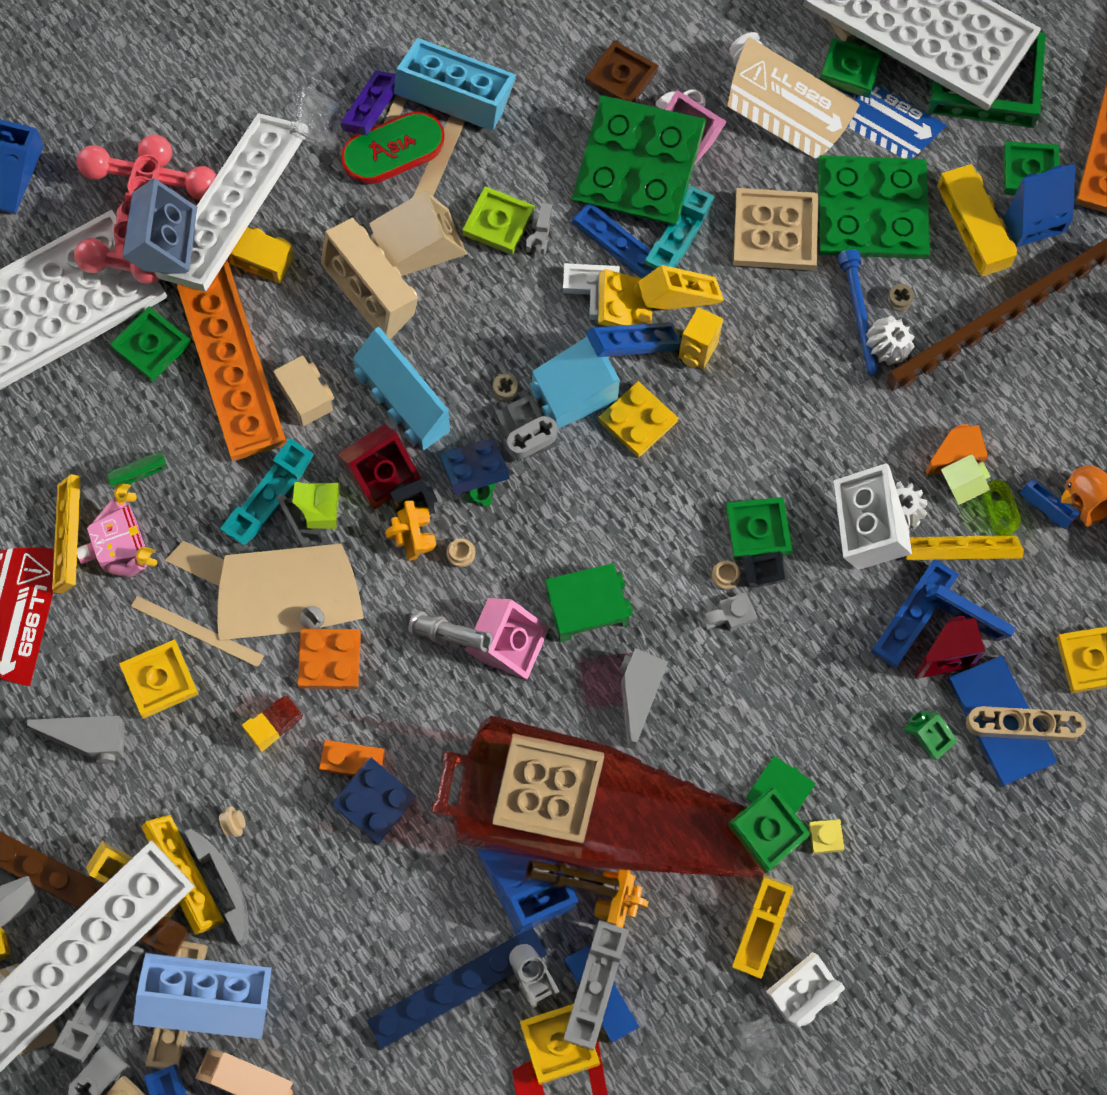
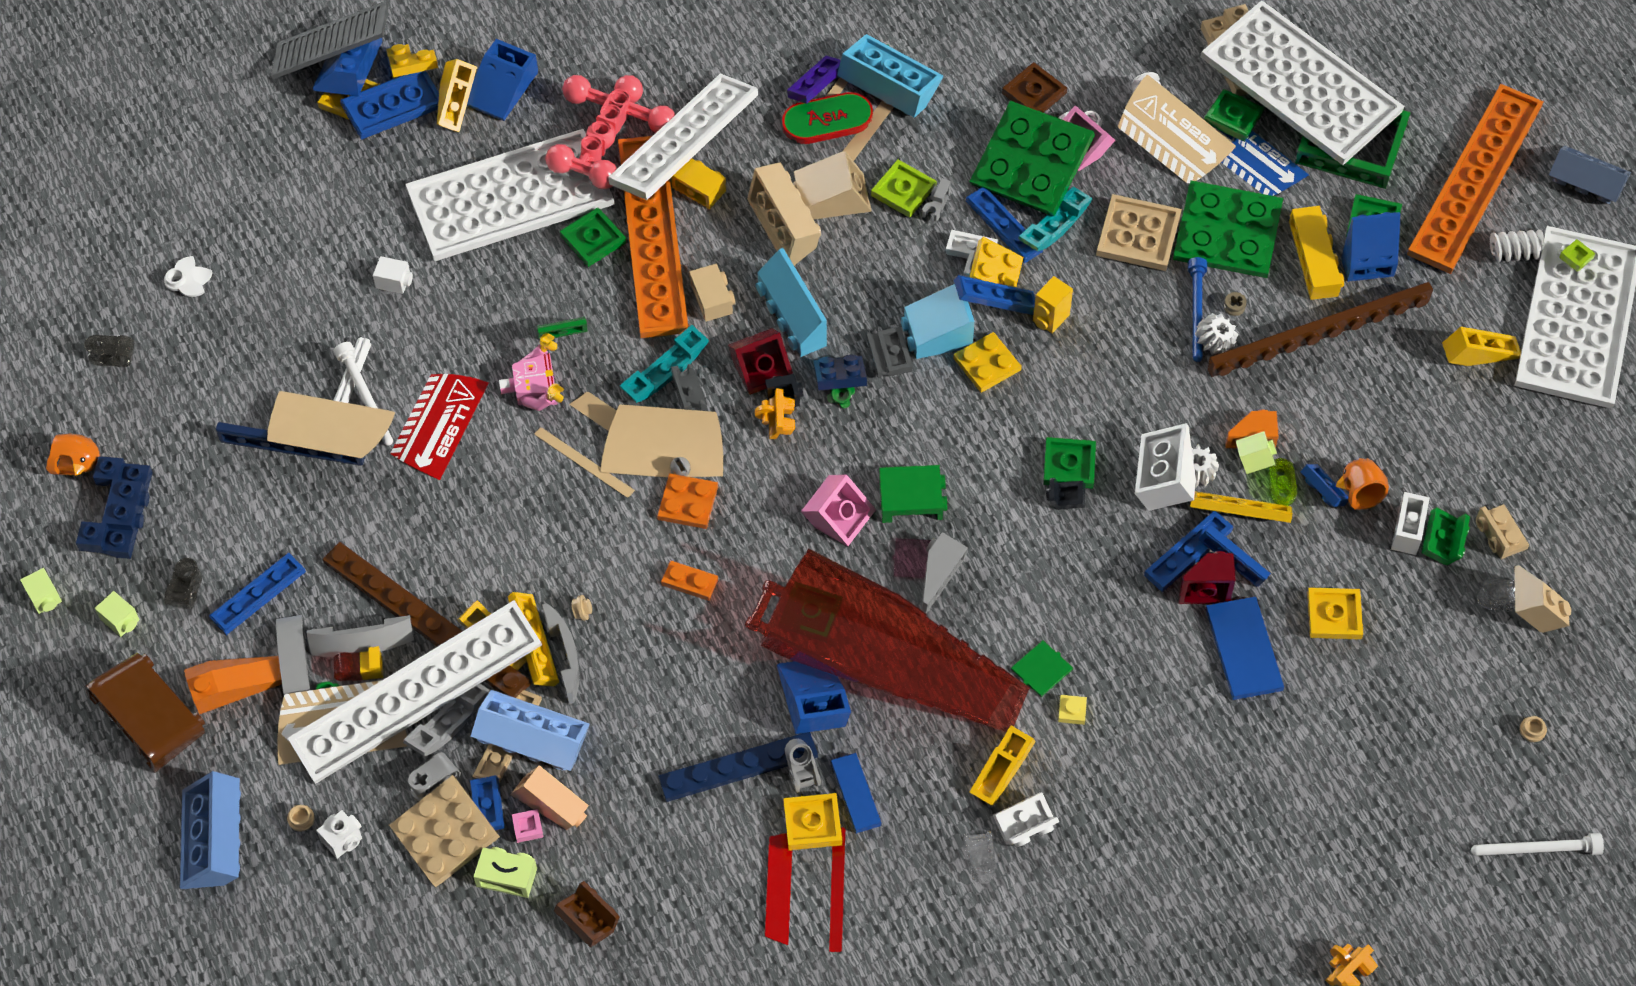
camera: 15 degrees right, 10 degrees down
light grey slope [27,716,125,764] -> none
yellow tile [52,474,80,594] -> none
yellow plate [119,639,199,719] -> none
sand blue slope [122,178,197,274] -> none
leg [242,695,303,752] -> none
clear tile [290,83,347,156] -> none
lime slope [292,482,340,529] -> none
dark blue plate [330,757,417,844] -> none
light grey pin [409,611,492,652] -> none
tan plate [446,539,475,567] -> none
dark tan bush [493,374,518,402] -> none
tan plate [493,733,604,843] -> none
light grey beam [507,416,558,459] -> none
dark brown pin [526,859,619,898] -> none
light grey slope [563,920,629,1051] -> none
light orange hips [594,867,648,928] -> none
yellow slope [638,265,724,310] -> none
light grey plate [703,592,758,631] -> none
tan plate [712,561,741,590] -> none
green plate [728,786,811,873] -> none
green bracket [904,711,958,760] -> none
tan beam [966,706,1086,741] -> none

